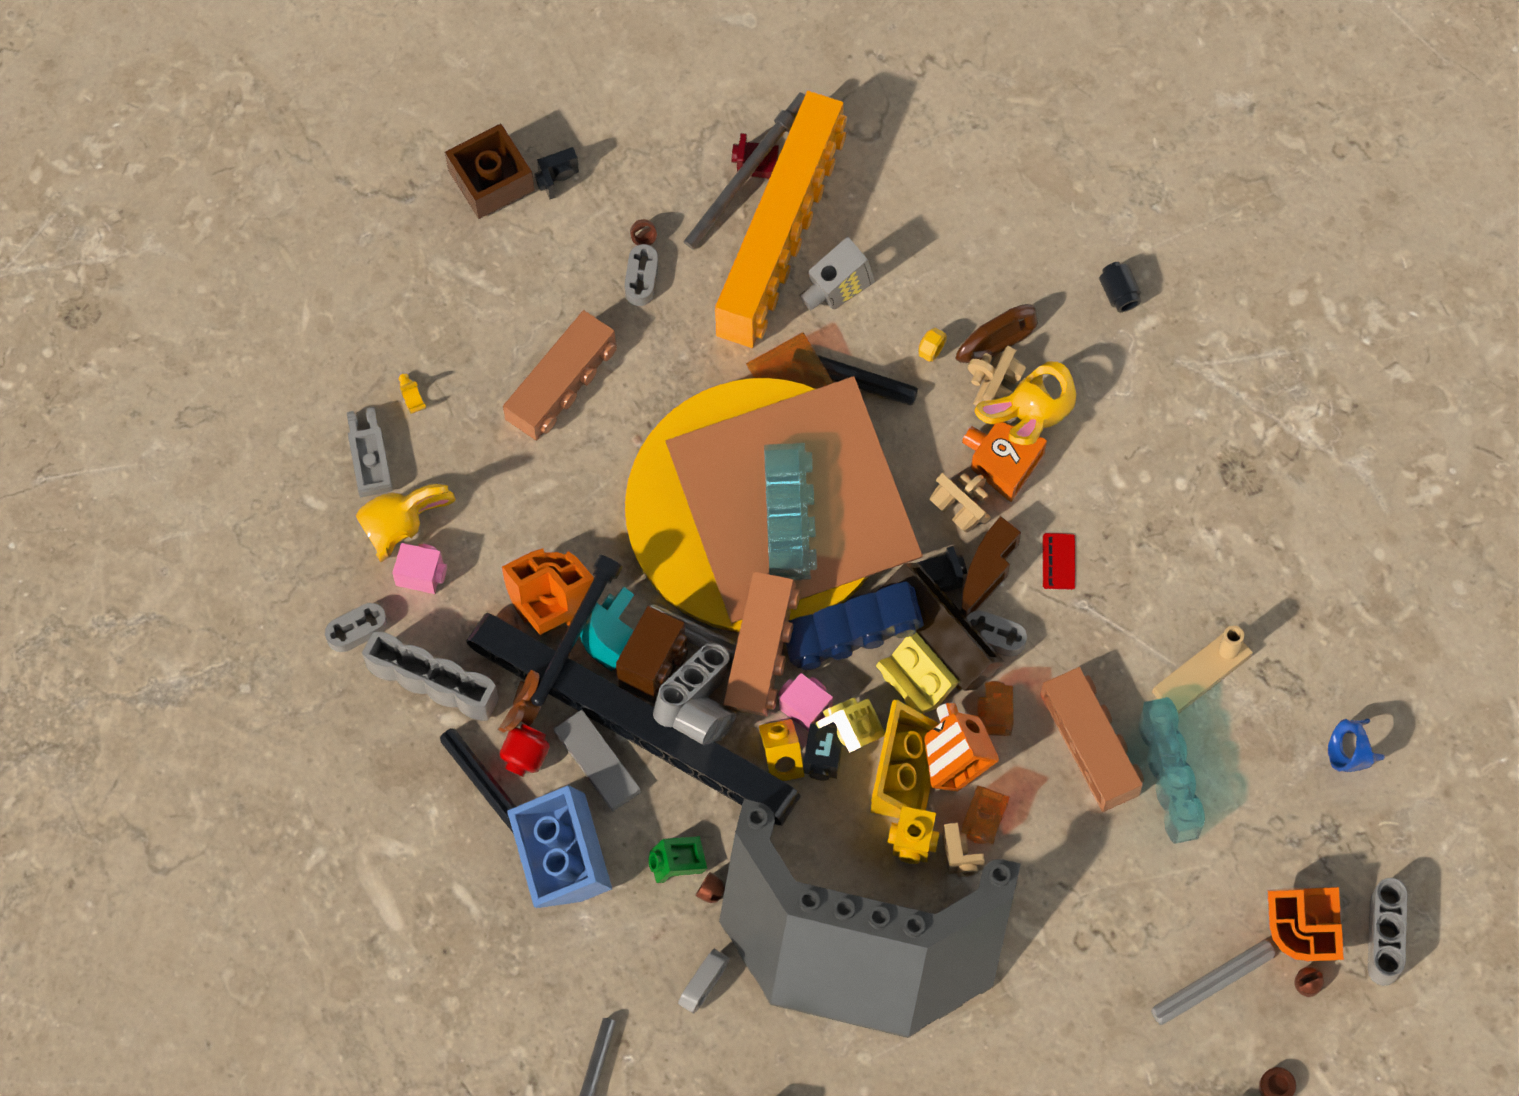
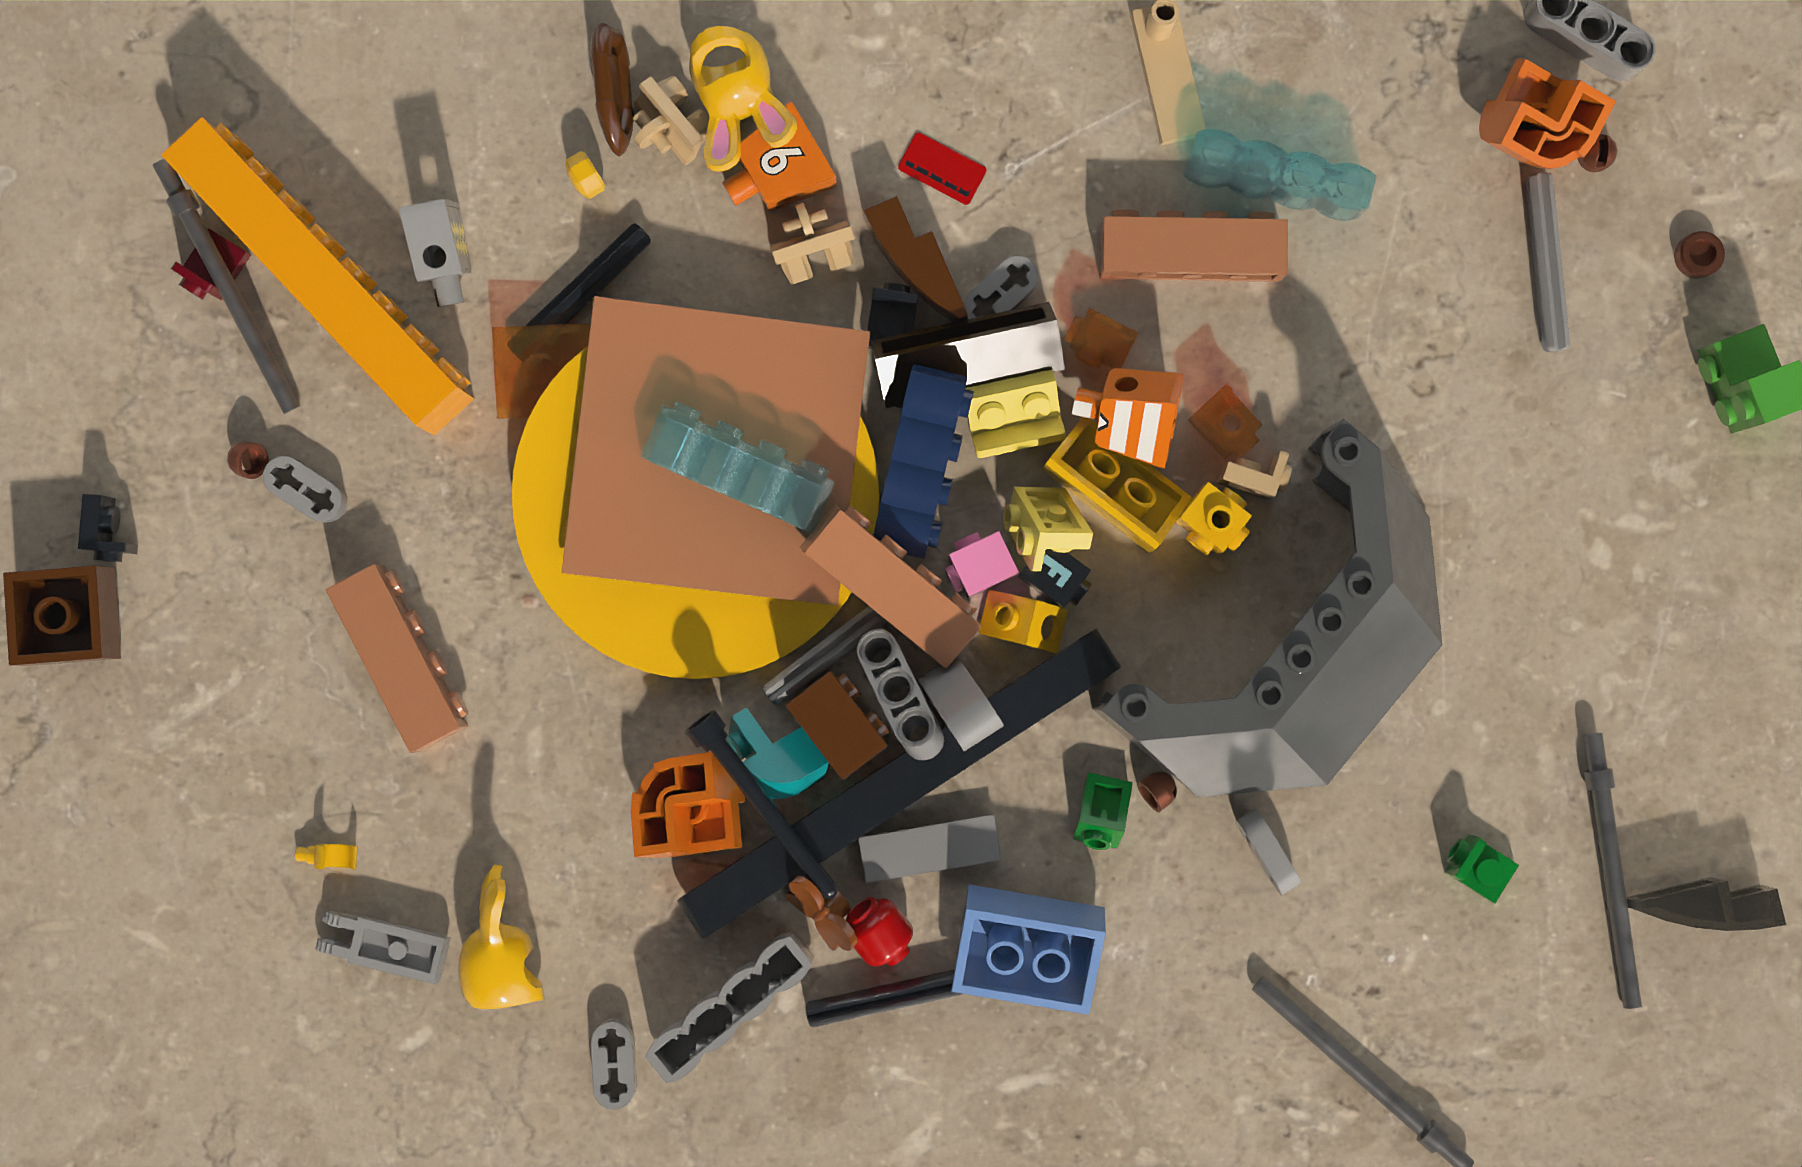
camera: 65 degrees left, 20 degrees up
bright pink brick [392,543,447,594] -> none

